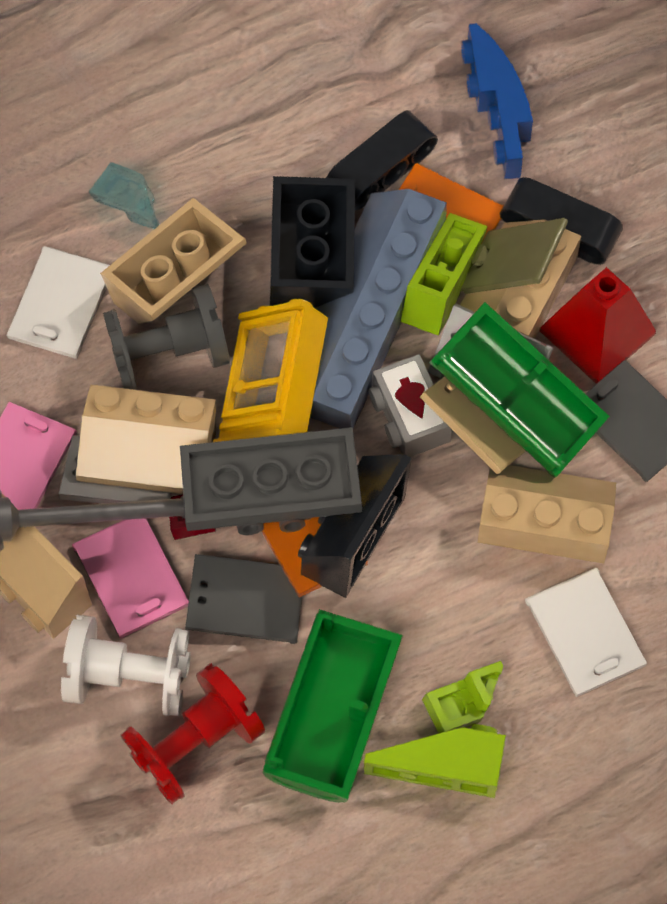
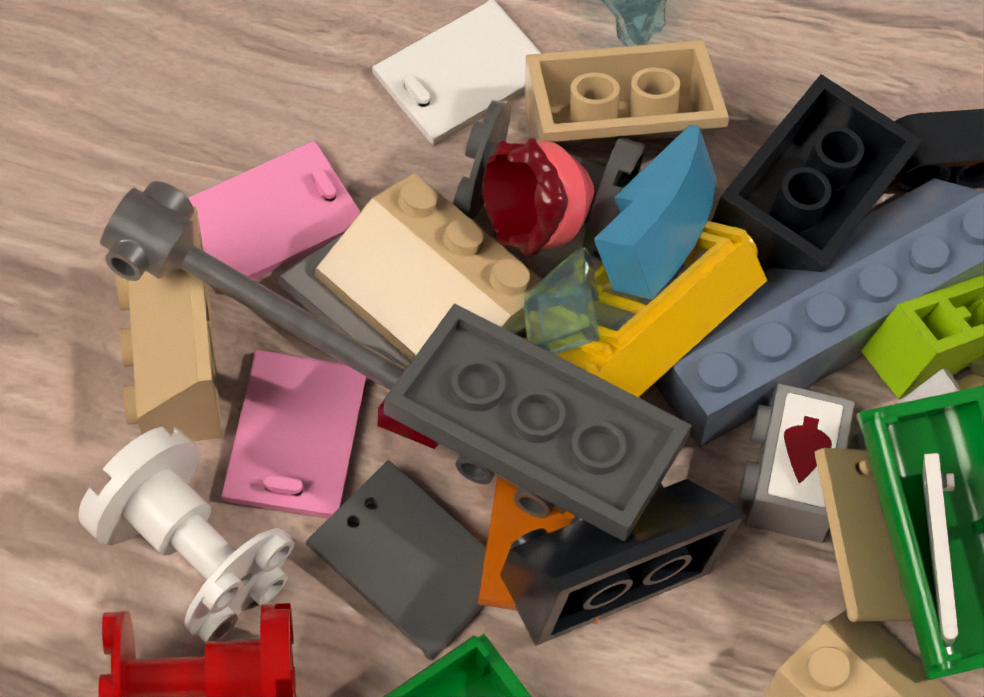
camera: 30 degrees right, 5 degrees down
none -> dark red hair [482,137,595,256]
none -> clear light blue slope [524,247,600,355]
none -> dark azure slope [594,125,717,300]
none -> white container [922,453,958,647]

